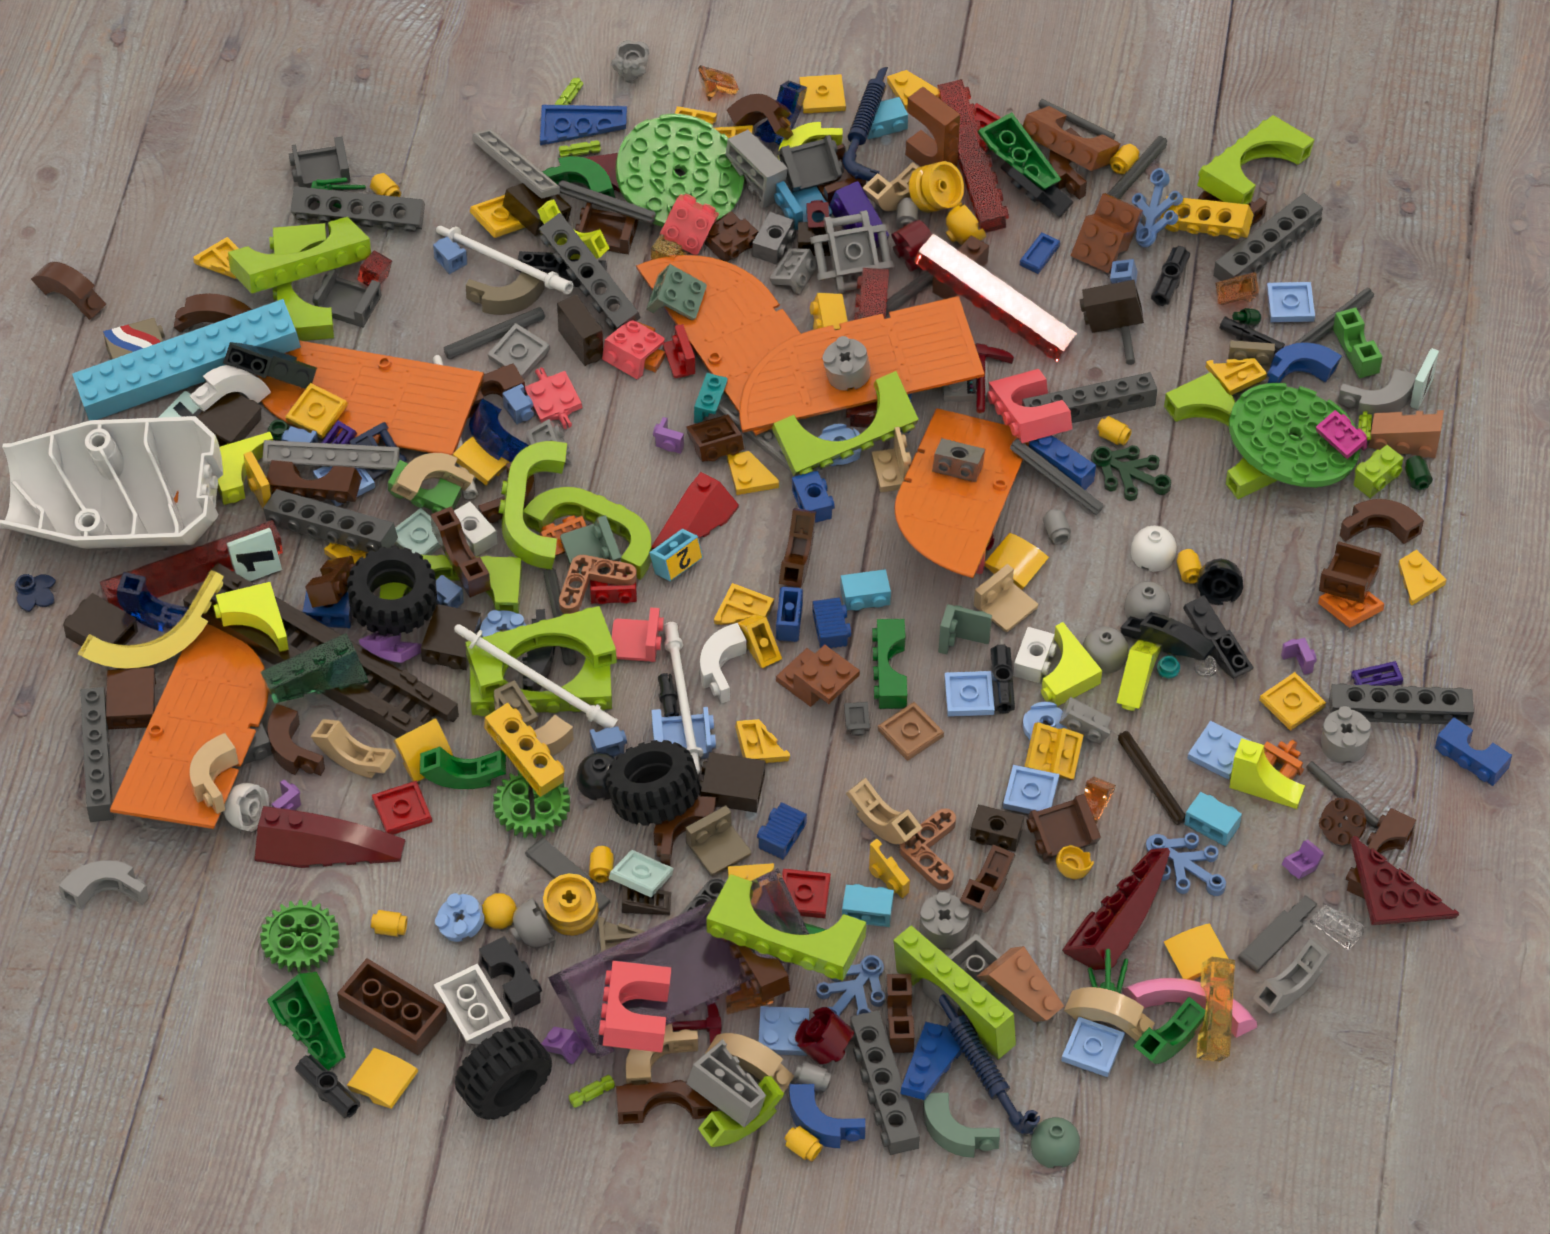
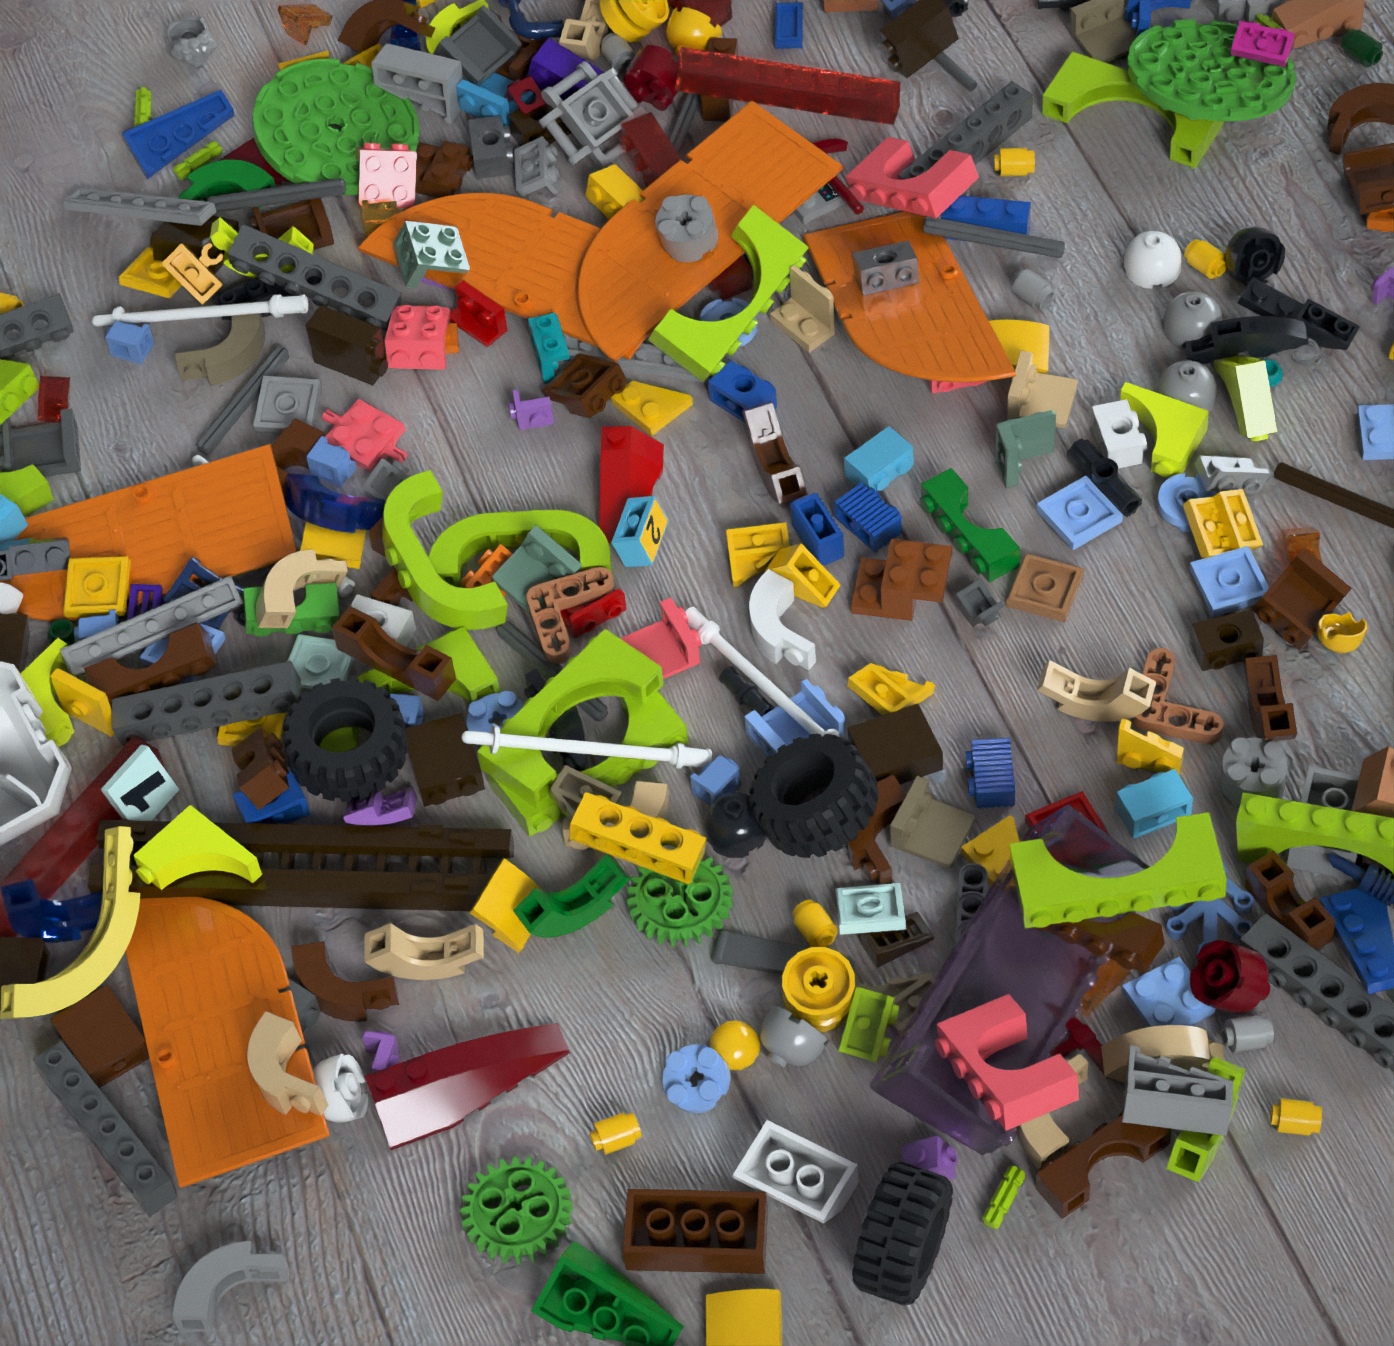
camera: 25 degrees left, 0 degrees up
clear green wedge [261,633,369,703] -> none
red tile [372,780,432,835] -> none
black arch [479,936,542,1016] -> none
blue arch [789,1084,865,1148] -> none
dark green plant [1091,445,1171,501] -> none
yellow wing [1206,358,1267,395] -> none
lime brick [1353,445,1404,498] -> none
none -> brick [161,243,224,305]
none -> lime bracket [838,986,900,1063]

